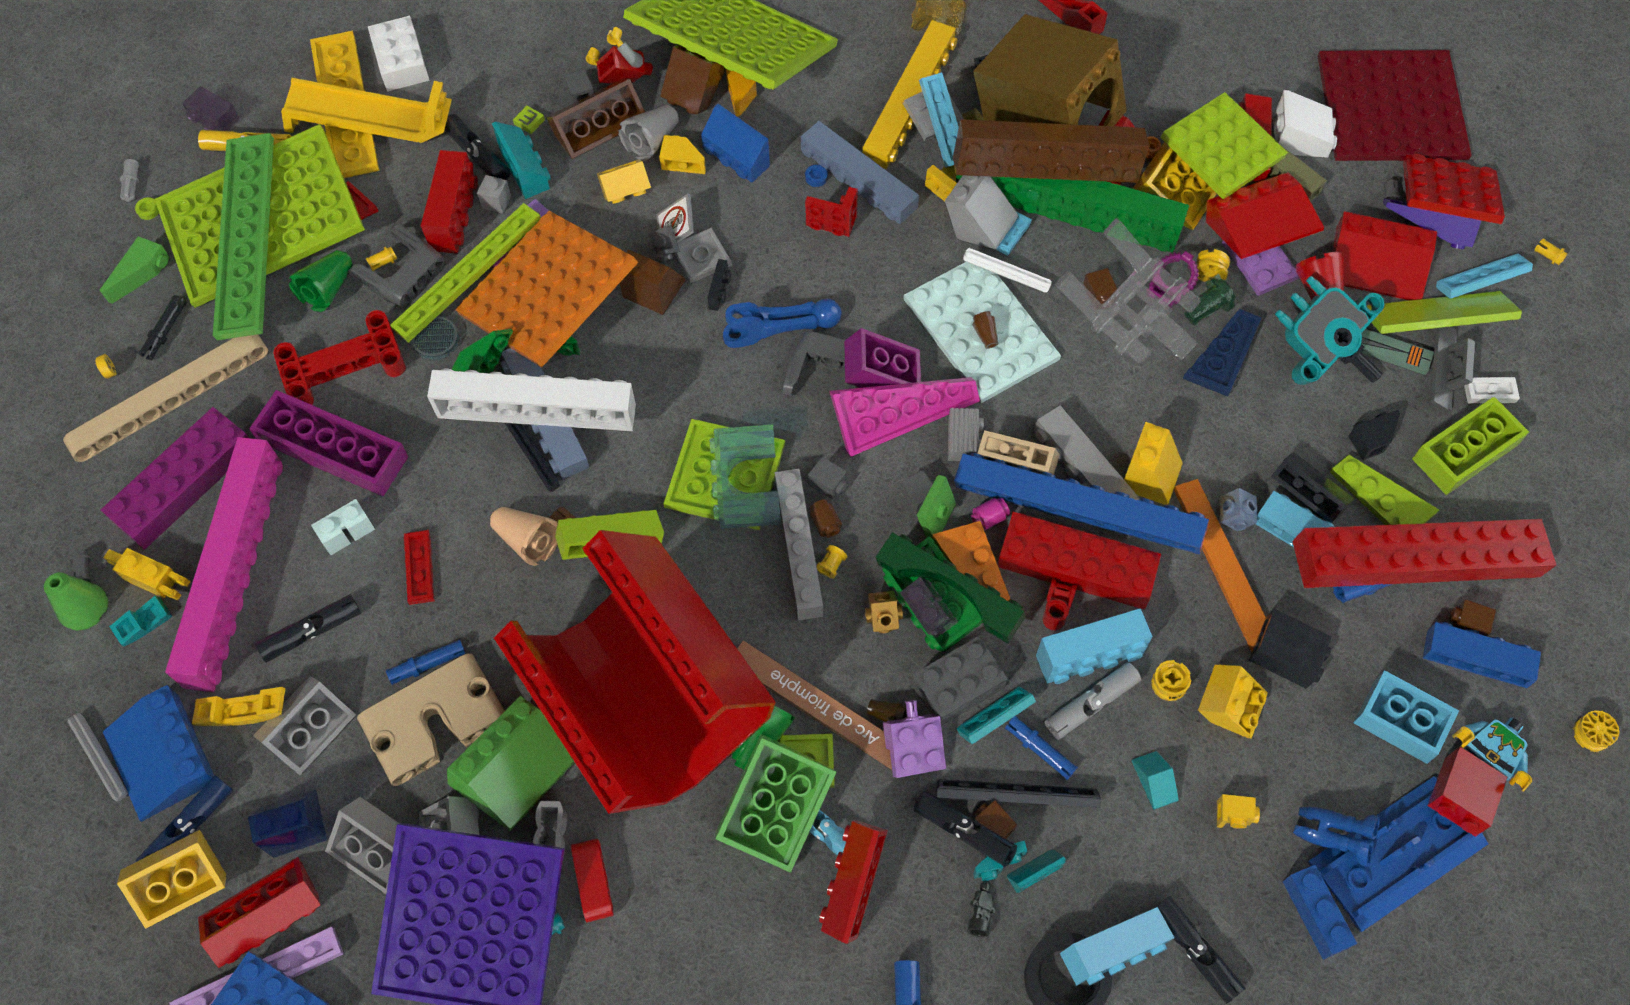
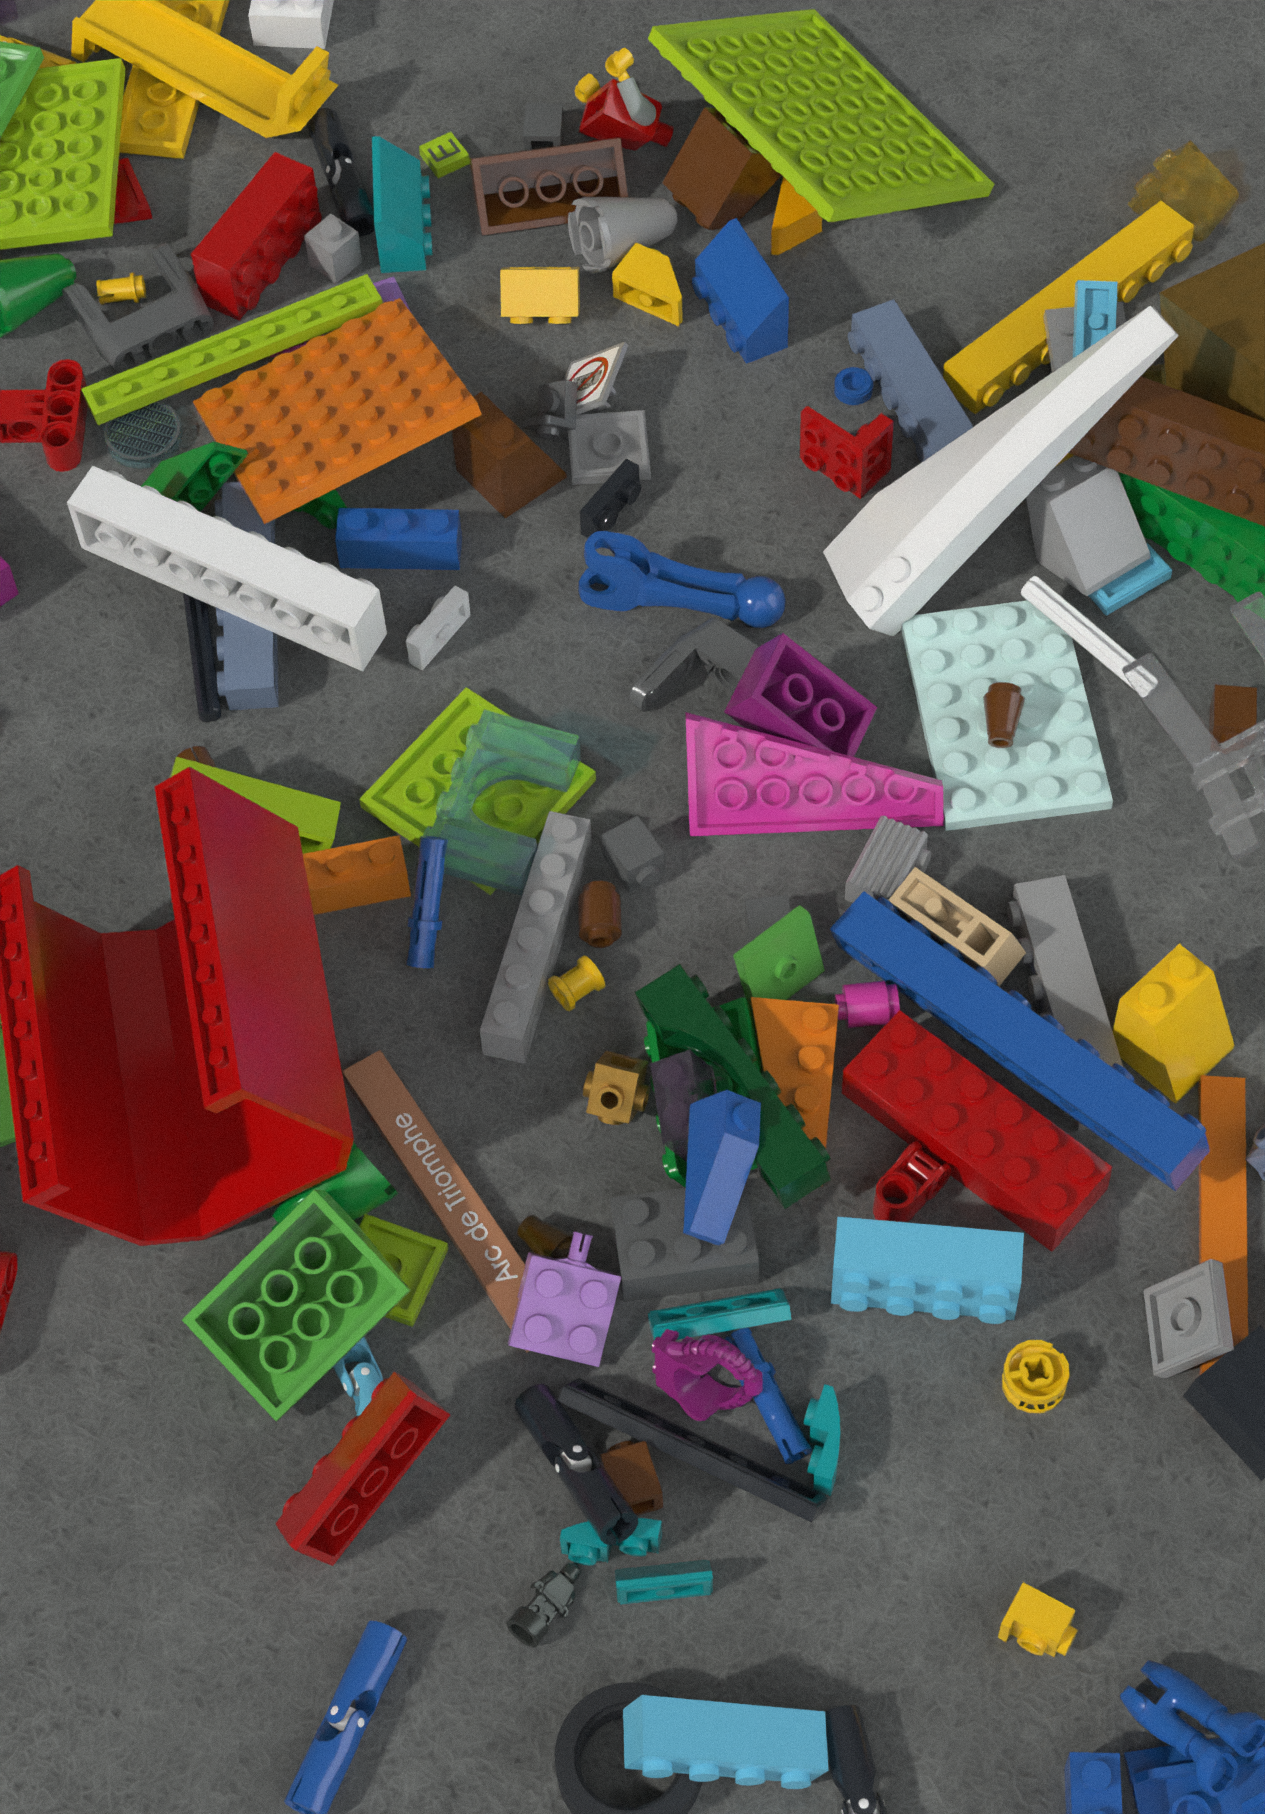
camera: 25 degrees right, 5 degrees down
light nougat cone [490,507,558,566] -> none
light grey piece [1045,662,1141,740] -> none
teal slope [1131,751,1179,810] -> none
yellow slope [1198,665,1268,739] -> none
none -> orange brick [303,835,411,915]
none -> blue brick [335,508,462,570]
none -> white plate [406,586,471,671]
none -> blue pin [406,836,448,968]
none -> magenta piece [652,1329,763,1421]
none -> blue slope [683,1090,761,1245]
none -> teal slope [804,1384,840,1496]
none -> white wedge [823,306,1179,636]
none -> light grey tile [1144,1259,1234,1378]

